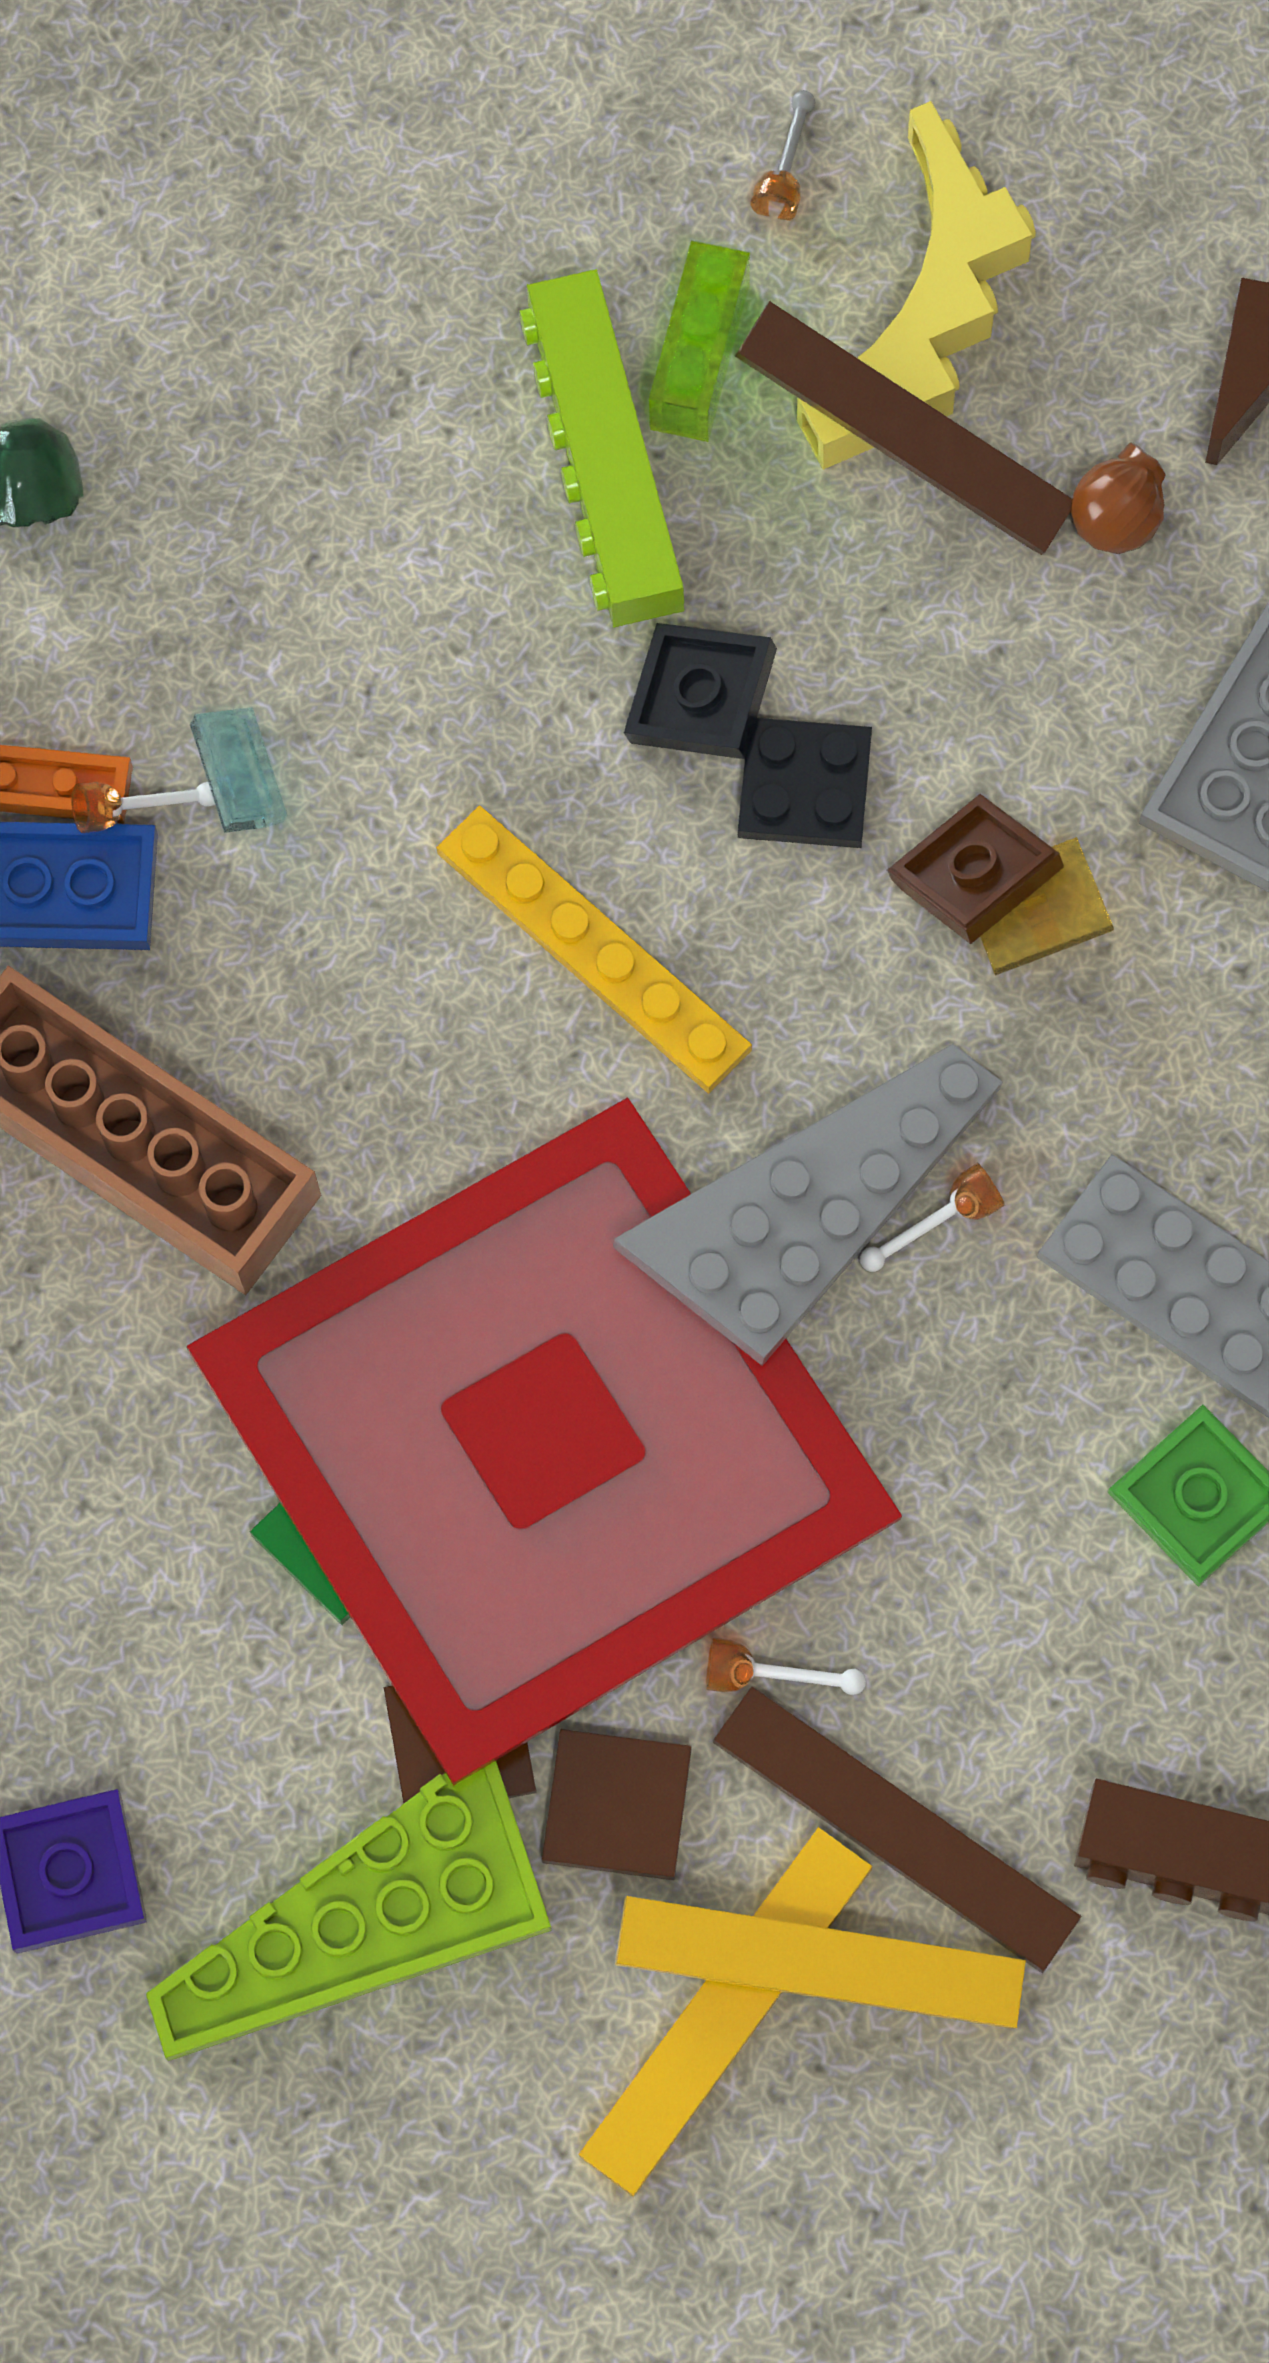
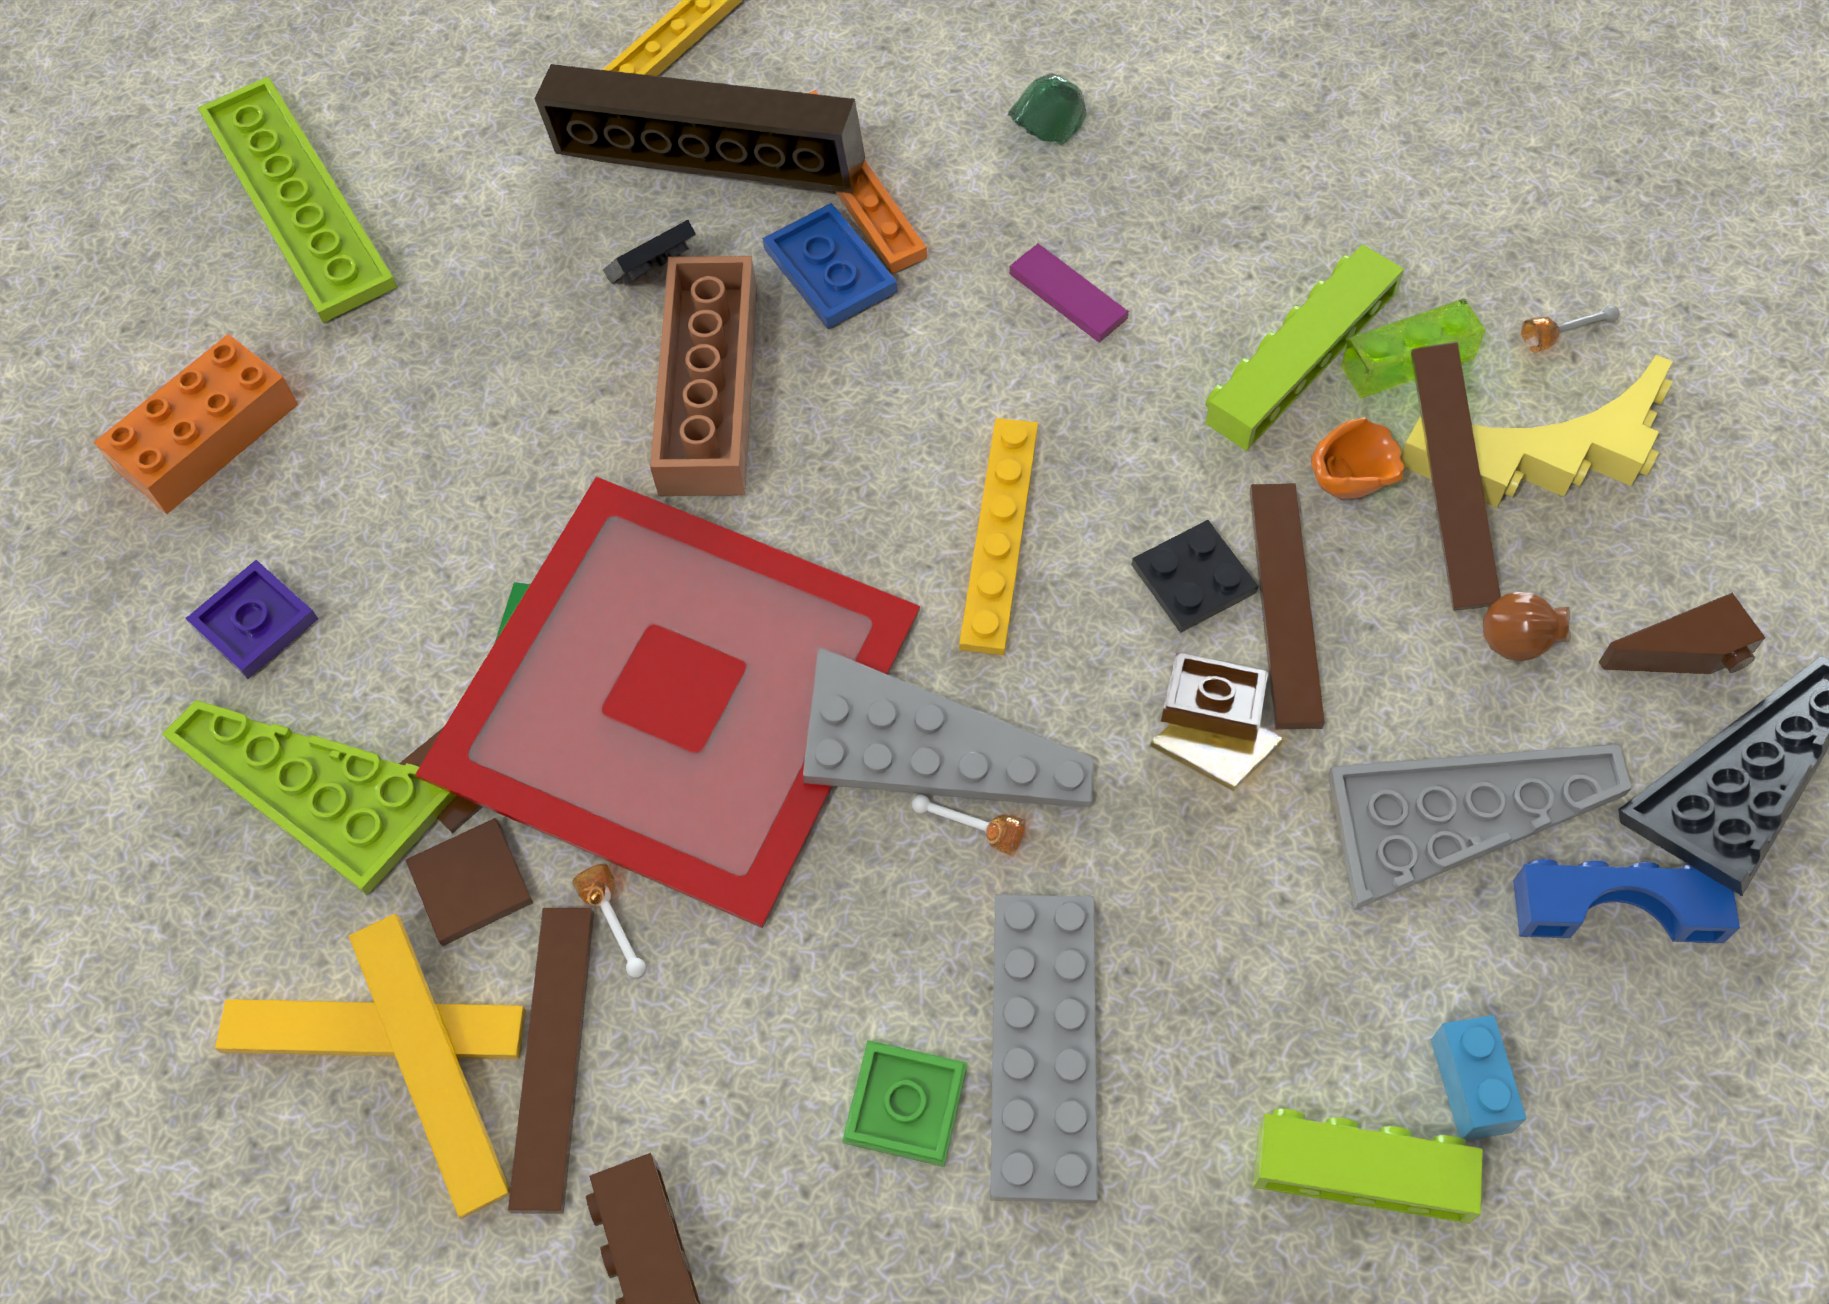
camera: 55 degrees right, 10 degrees down
clear orange hinge [71,782,220,833] -> none
clear light blue tile [190,707,287,833] -> none
black plate [624,623,777,759] -> none
none -> magenta tile [1009,243,1129,343]
none -> reddish brown tile [1249,483,1325,730]
none -> orange hair [1311,417,1405,500]

